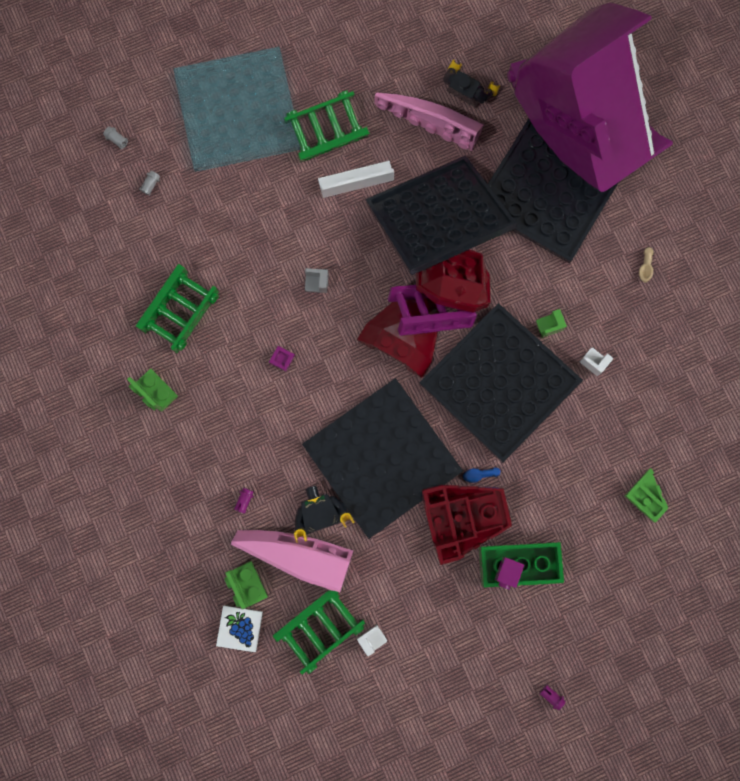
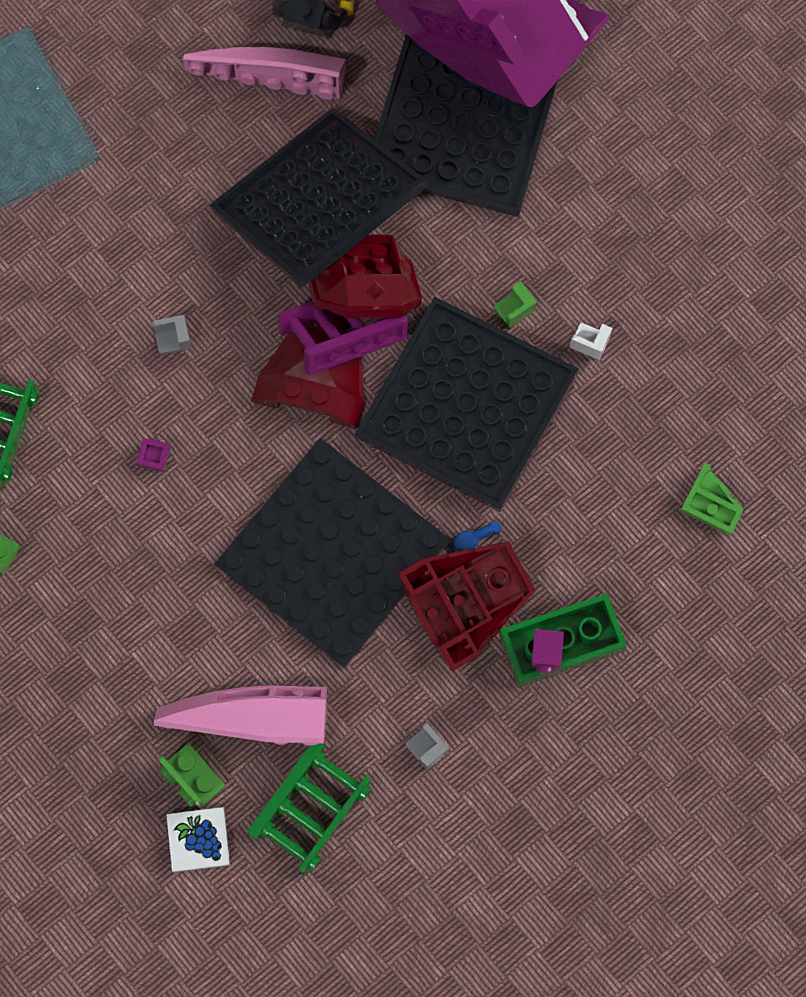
camera: 15 degrees left, 5 degrees down
magenta pin [234,487,254,514] -> none
green fence [284,90,370,163] -> none
black torso [294,486,354,543] -> none
white panel [318,161,394,198] -> none
white panel [357,624,387,656] -> none
magenta pin [539,684,566,711] -> none
tan piece [639,247,654,283] -> none
none -> light grey panel [406,723,449,770]

